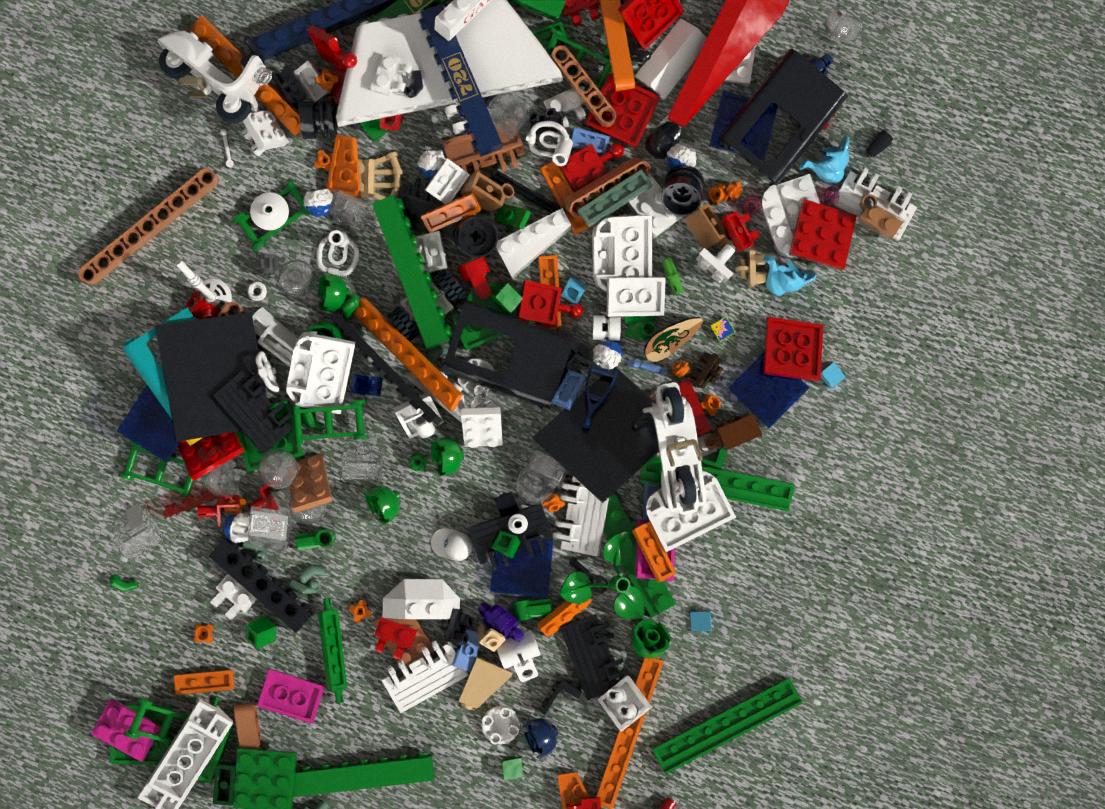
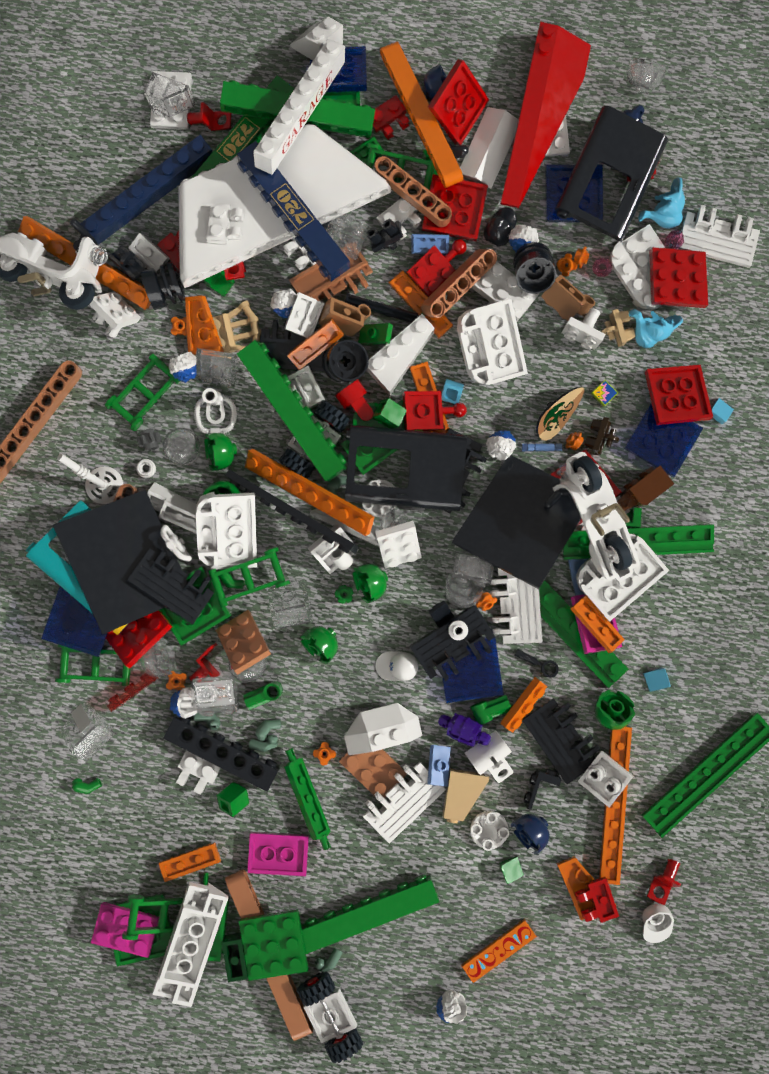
camera: 15 degrees left, 0 degrees up
red bracket [186,290,221,319] -> none
orange plate [194,624,214,643] -> none
red bracket [197,495,240,527] -> none
white hinge [220,128,234,167] -> none
white dish [250,192,289,230] -> none
clear cylinder [259,449,299,489] -> none
red plate [306,25,358,71] -> none
orange plate [315,69,338,91] -> none
green arm [342,295,360,320] -> none
clear blue bracket [351,374,383,397] -> none
red plate [374,617,418,660] -> none
black arm [404,70,423,98] -> none
black hips [440,609,474,649] -> none
tan bracket [477,624,506,652] -> none
green slope [492,531,520,558] -> none
white piece [526,121,573,166] -> none
medium blue plate [552,370,586,410] -> none
green plant [560,532,644,619] -> none
sand green plate [578,169,652,228] -> none
dark blue piece [582,364,618,428] -> none
white wheel [593,315,621,341] -> none
white plate [607,276,665,317] -> none
green plate [624,316,657,340] -> none
bright green axle [661,257,685,296] -> none
orange plate [701,393,721,416] -> none
red plate [721,211,760,252] -> none
medium nougat hinge [857,194,903,240] -> none
black cone [865,129,893,158] -> none

